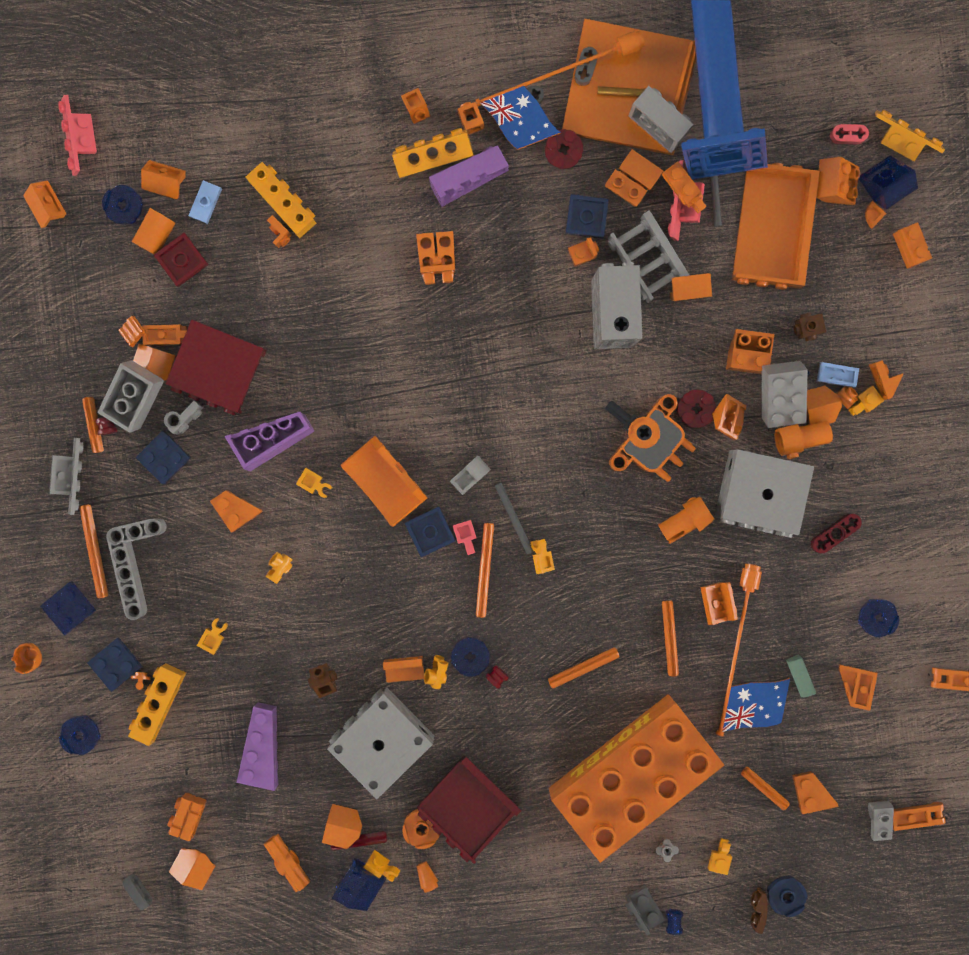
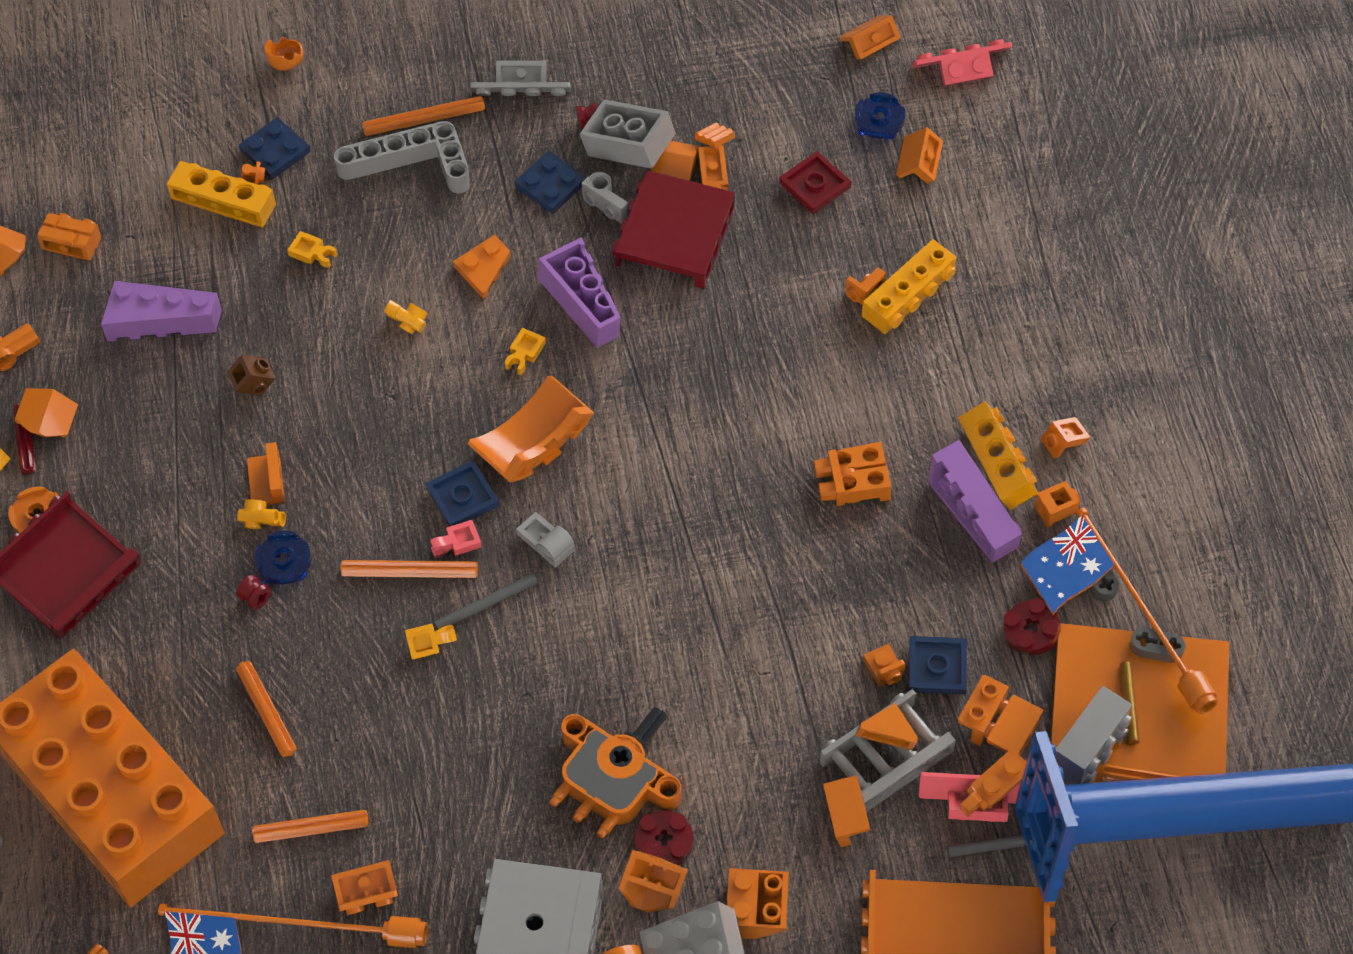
camera: 85 degrees right, 30 degrees down
clear blue plate [40,581,96,636] -> none
clear blue plate [59,715,101,755] -> none
orange axle [82,397,104,453] -> none
orange brick [132,208,176,254] -> none
light blue plate [188,180,222,224] -> none
light grey gear [327,687,434,799] -> none
light grey gear [591,262,642,349] -> none
orange piece [658,496,715,544] -> none
none -> orange slope [855,703,918,750]

